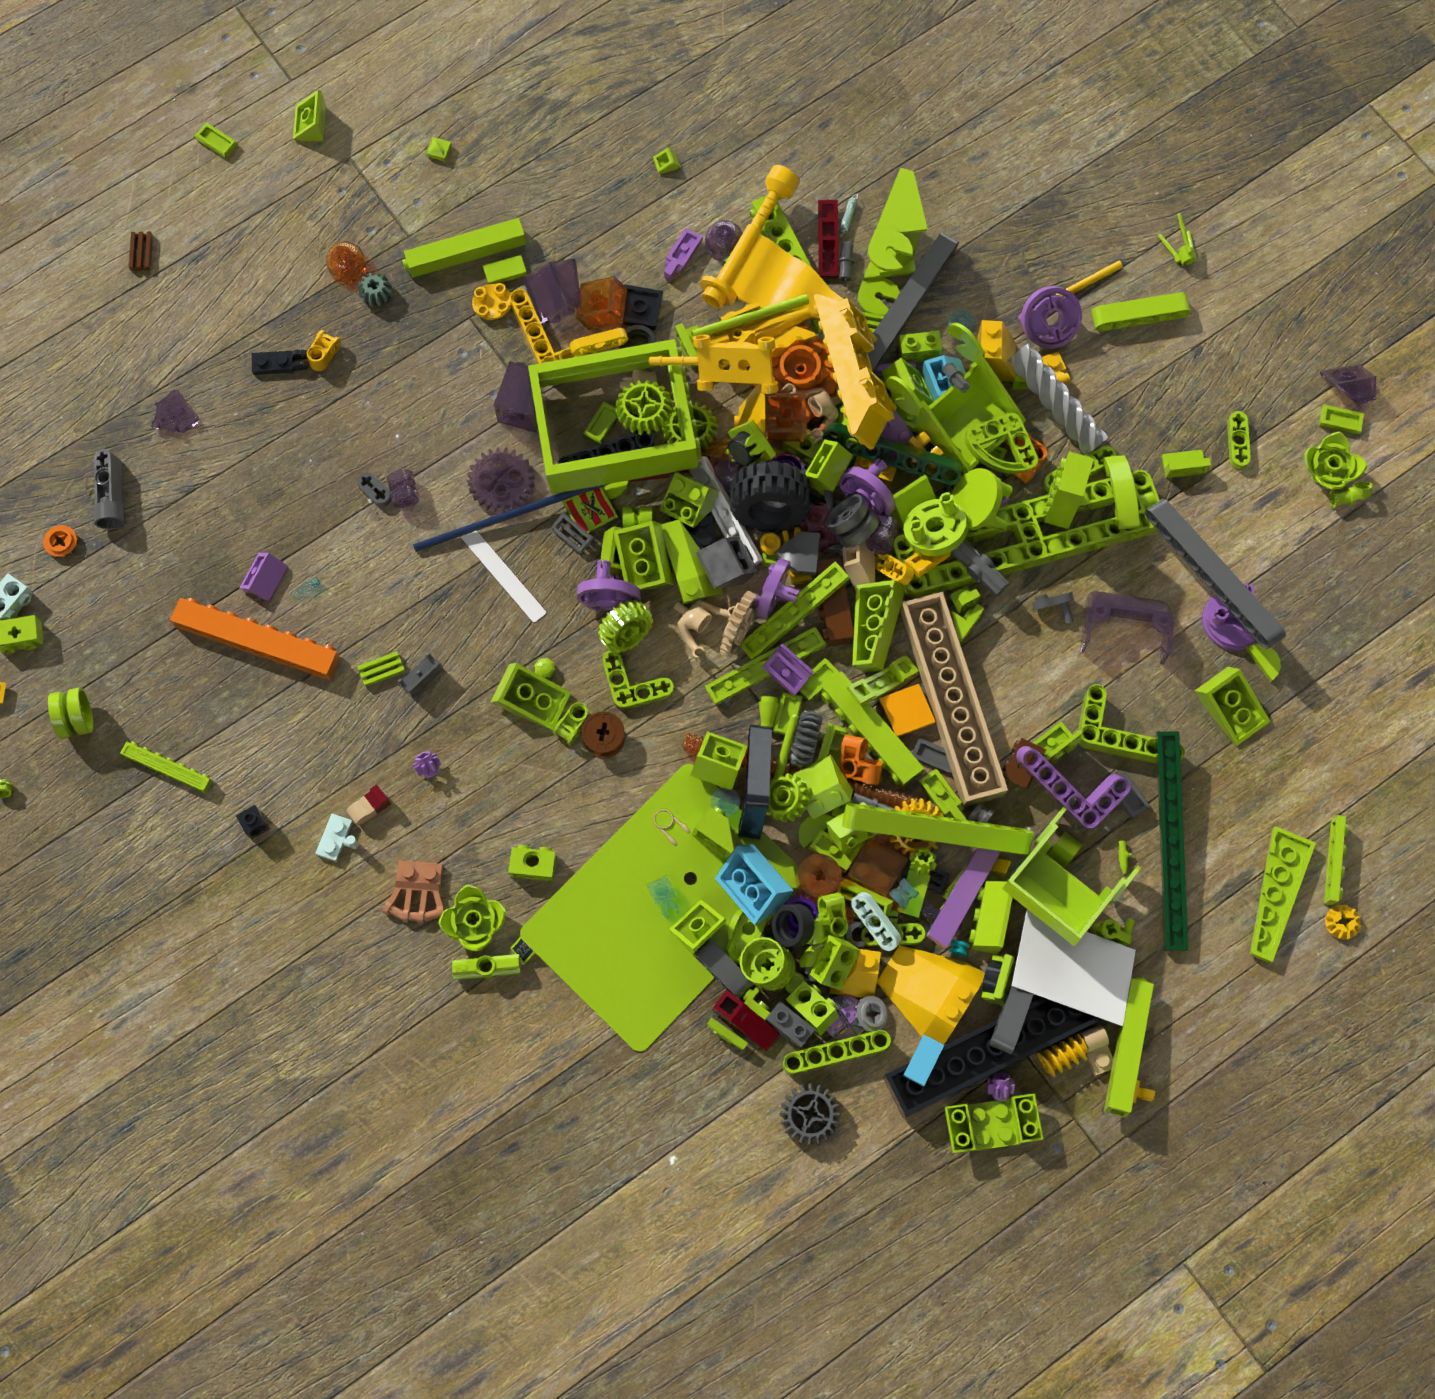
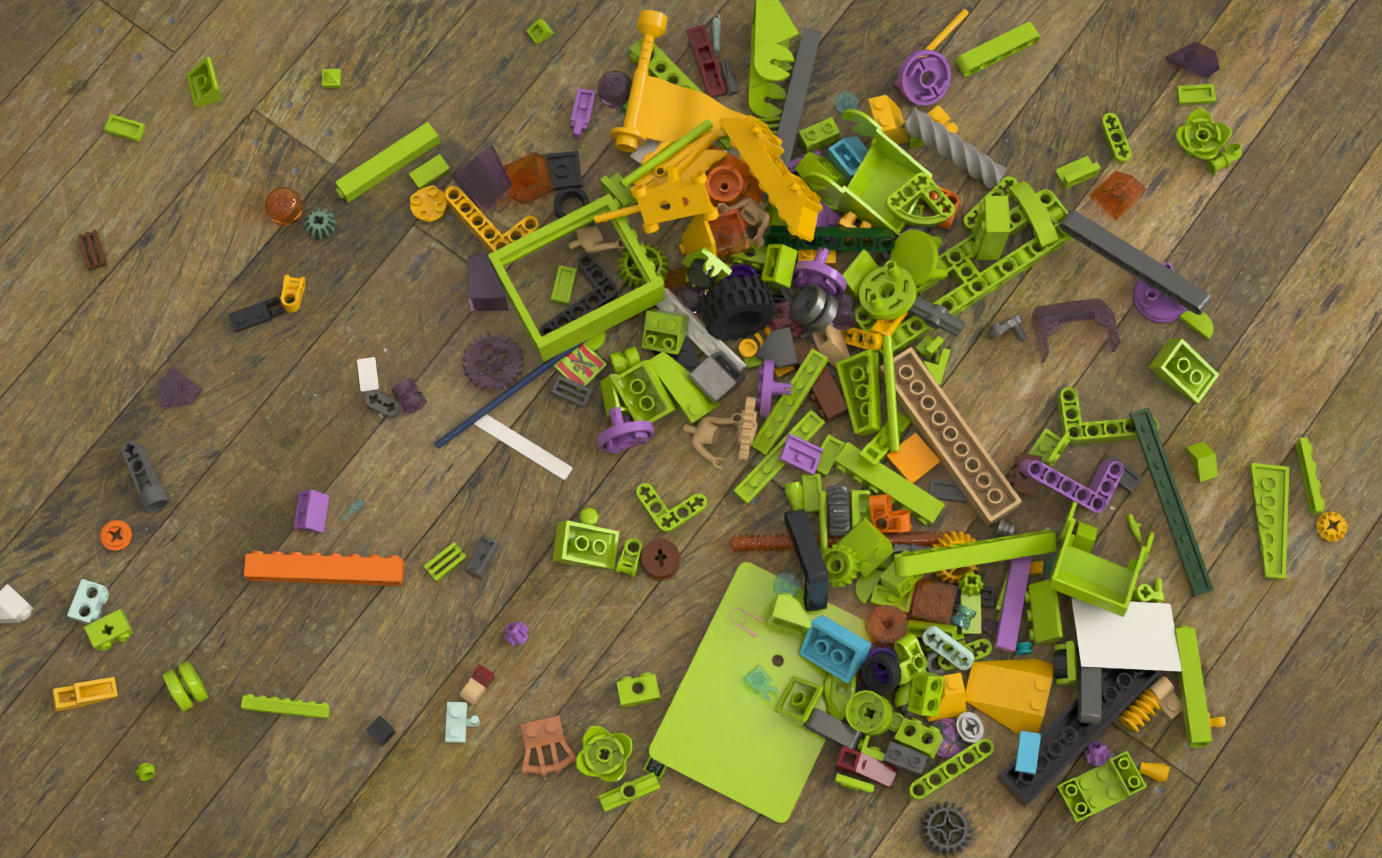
camera: 20 degrees left, 0 degrees up
yellow beam [569,328,628,356] -> none
lime gear [598,600,653,654] -> none
lime gear [616,379,673,435] -> none
lime slope [691,731,748,791] -> none
lime hinge [918,769,967,820] -> none
dark grey axle [942,363,970,393] -> none
none -> white sticker [357,357,379,392]
none -> lime piece [882,336,900,452]
none -> clear orange slope [1090,171,1146,221]
none -> yellow cone [1139,762,1170,783]
none -> lime slope [1185,441,1218,483]

